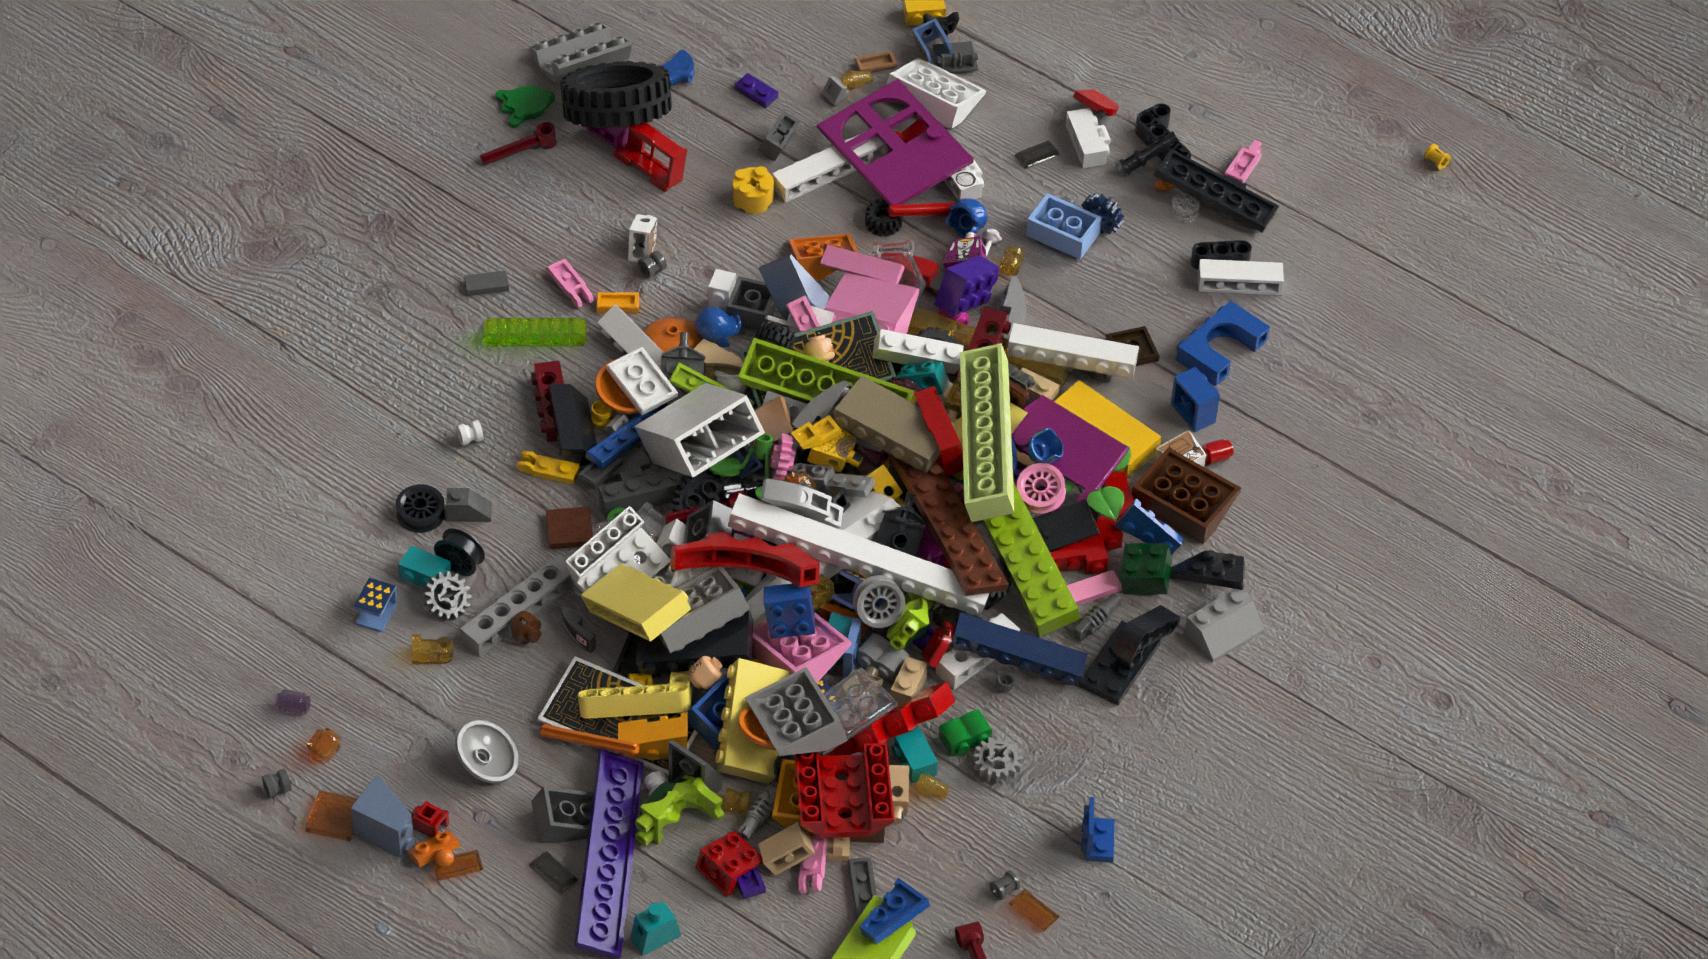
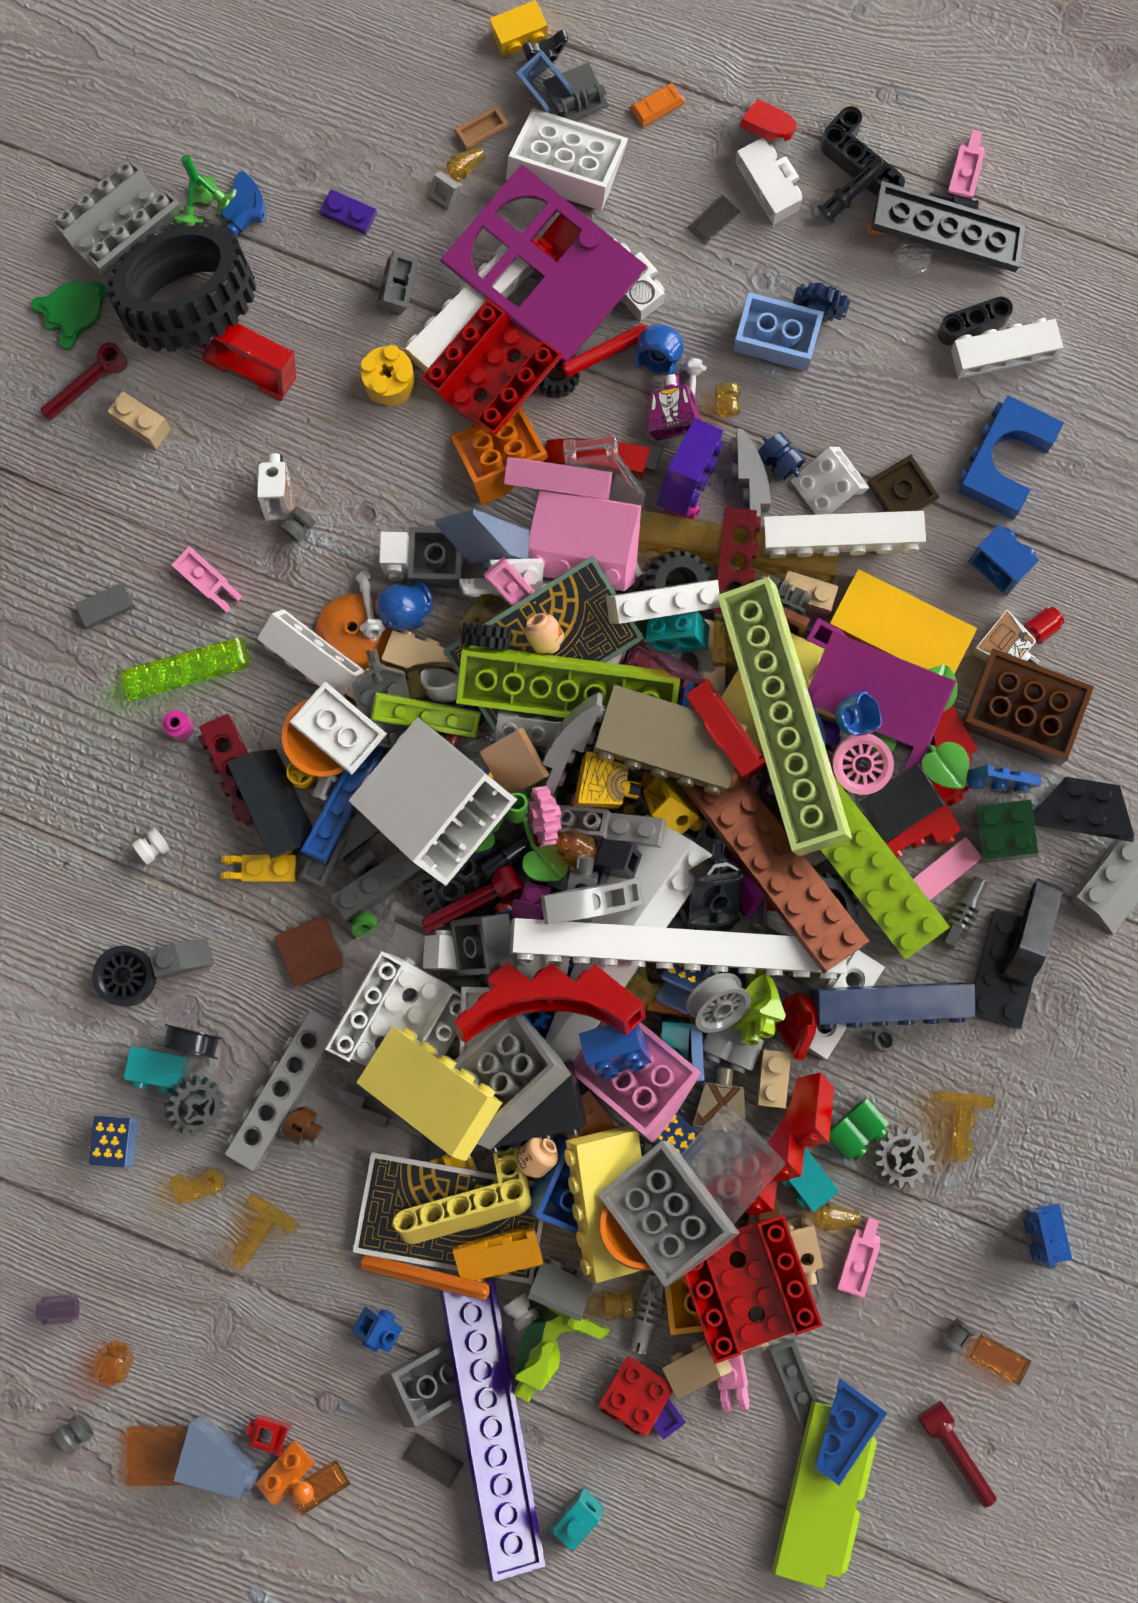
camera: 10 degrees left, 30 degrees up
light grey dish [455,720,518,783] -> none
light orange tile [597,292,639,313] -> none
yellow slope [791,415,842,449] -> none
none -> tan brick [107,391,171,450]
none -> dark pink brick [162,710,194,741]
none -> bright green plant [173,155,237,226]
none -> clear yellow bracket [232,1193,301,1270]
none -> blue brick [351,1306,403,1353]
none -> white piece [356,570,386,638]
none -> red slope [421,299,563,436]
none -> orange tile [629,83,685,128]
none -> dark blue wheel [758,432,806,482]
none -> white bracket [791,447,870,515]
none -> bright pink hinge [836,1217,881,1298]
none -> clear yellow bracket [934,1091,995,1161]

